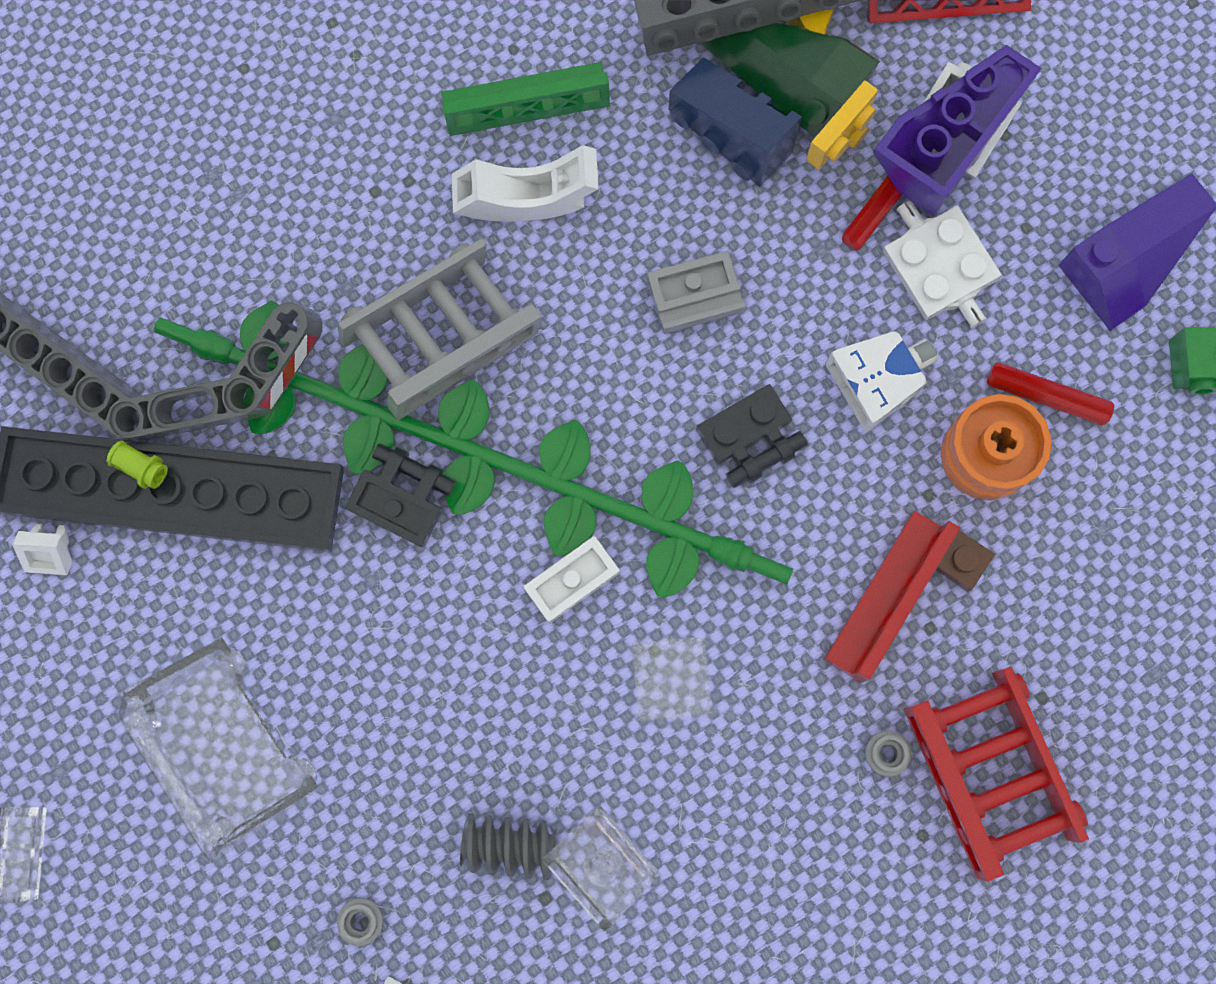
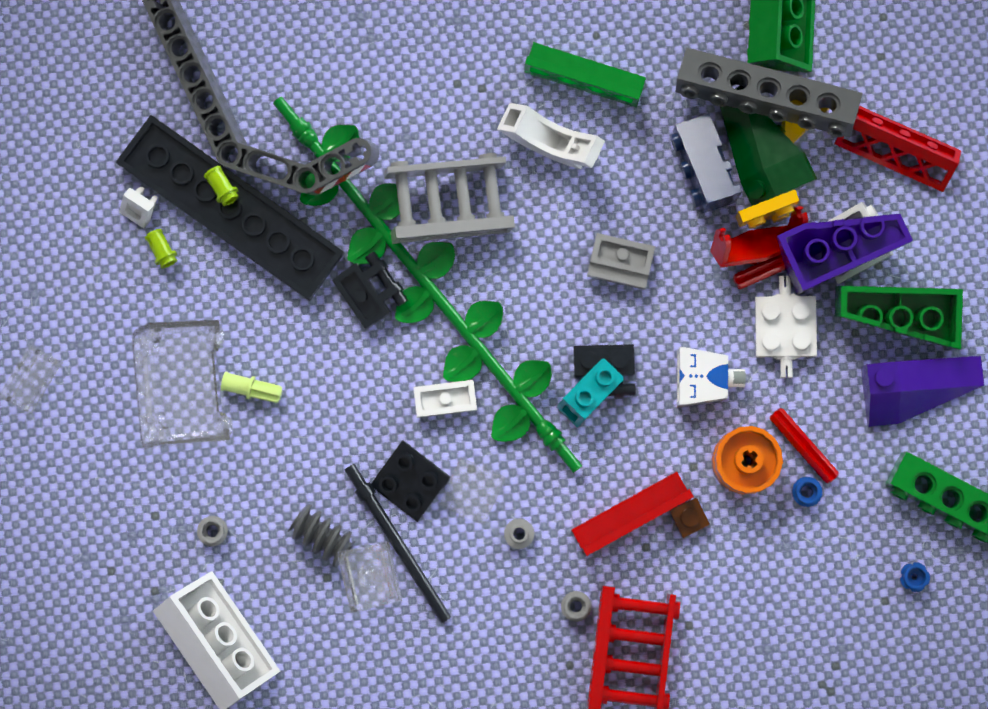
camera: 25 degrees right, 5 degrees up
none -> lime pin [144,229,177,269]
none -> yellowish green axle [221,372,282,403]
none -> black bar [344,464,451,624]
none -> black hinge [371,440,450,522]
none -> light grey plate [504,519,534,549]
none -> teal bracket [556,359,624,428]
none -> red piece [710,206,808,268]
none -> blue plate [792,477,822,507]
none -> green wedge [834,286,963,350]

